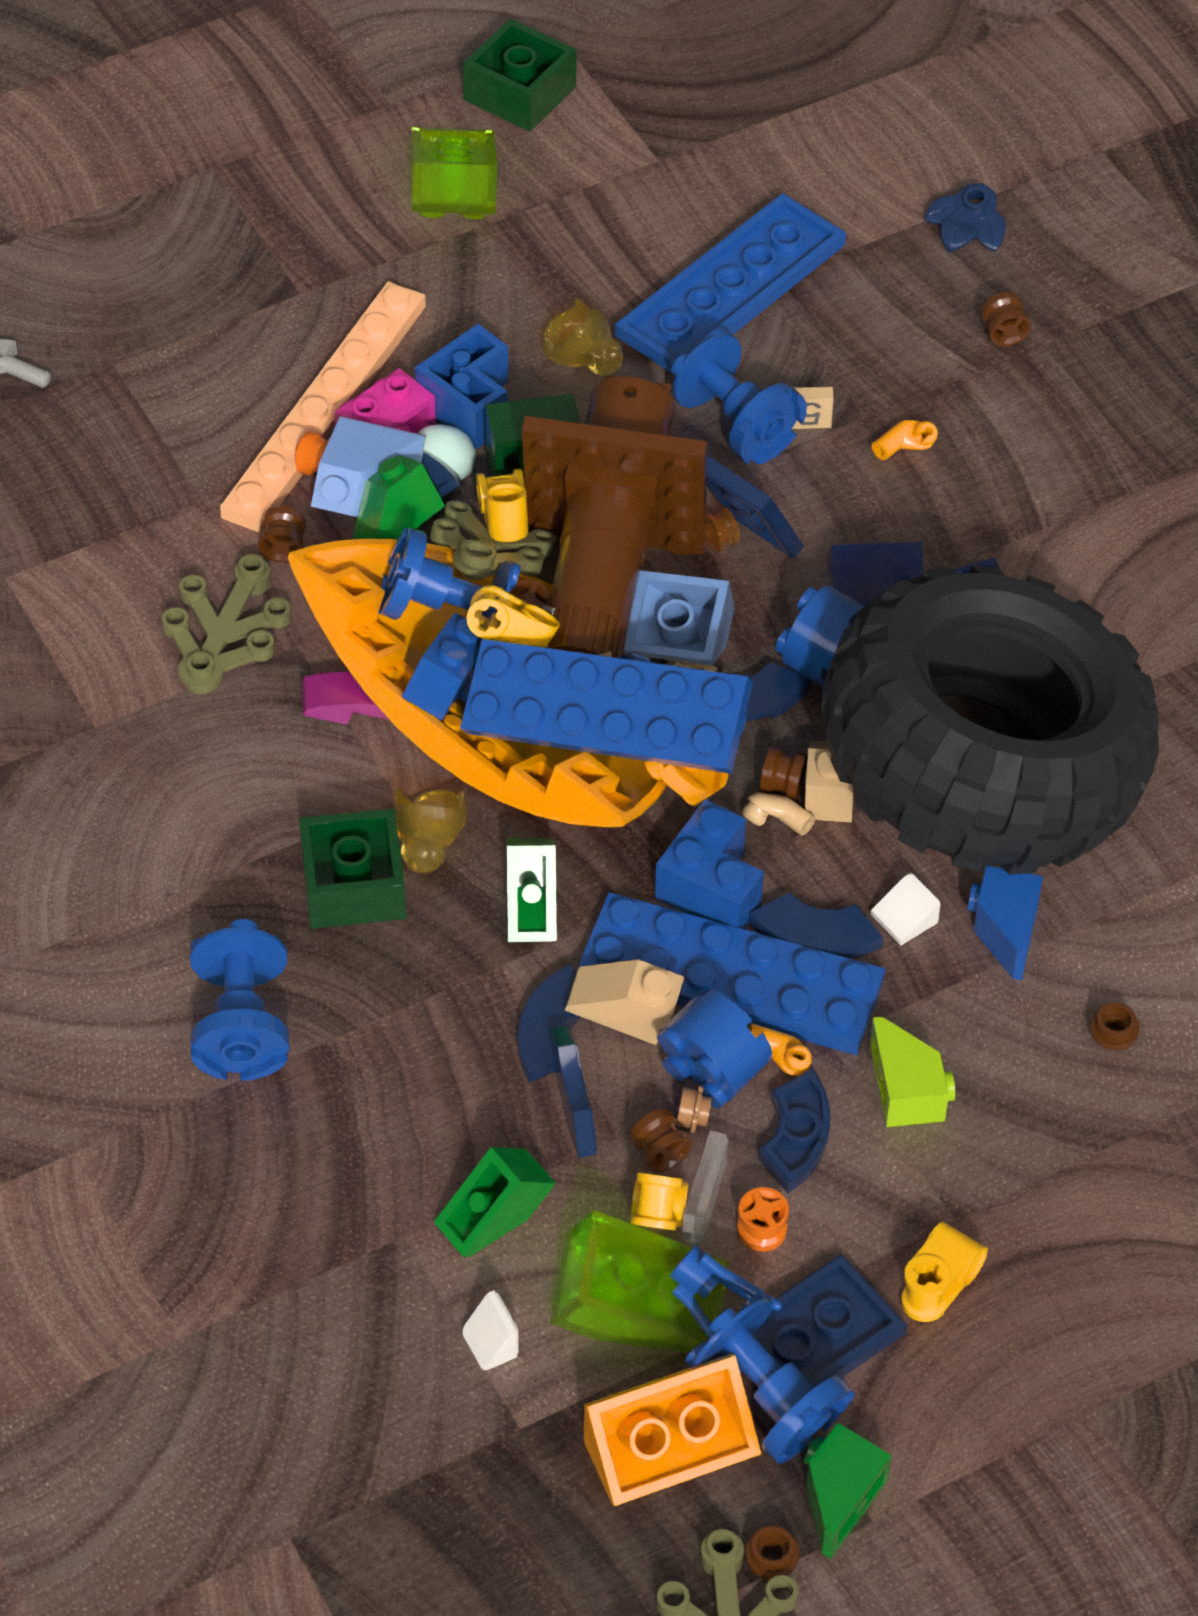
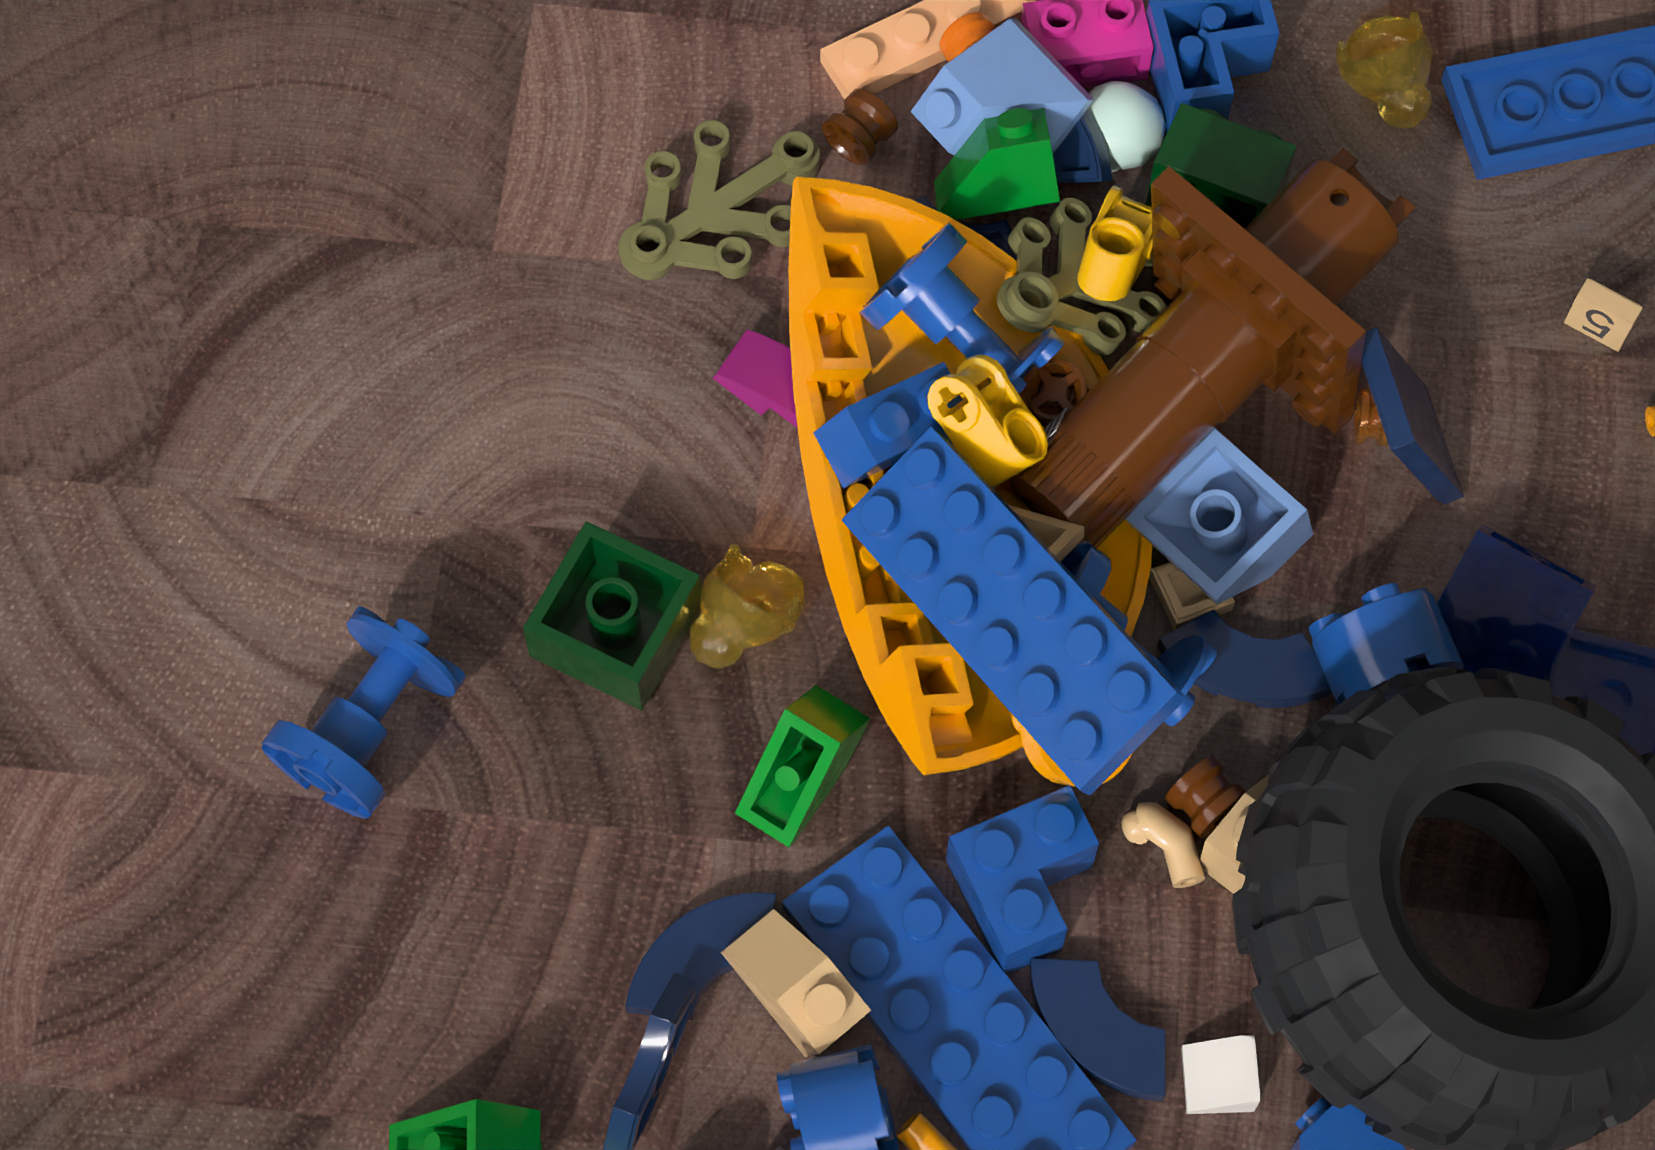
camera: 35 degrees right, 15 degrees up
blue piece [671,329,807,465] -> none

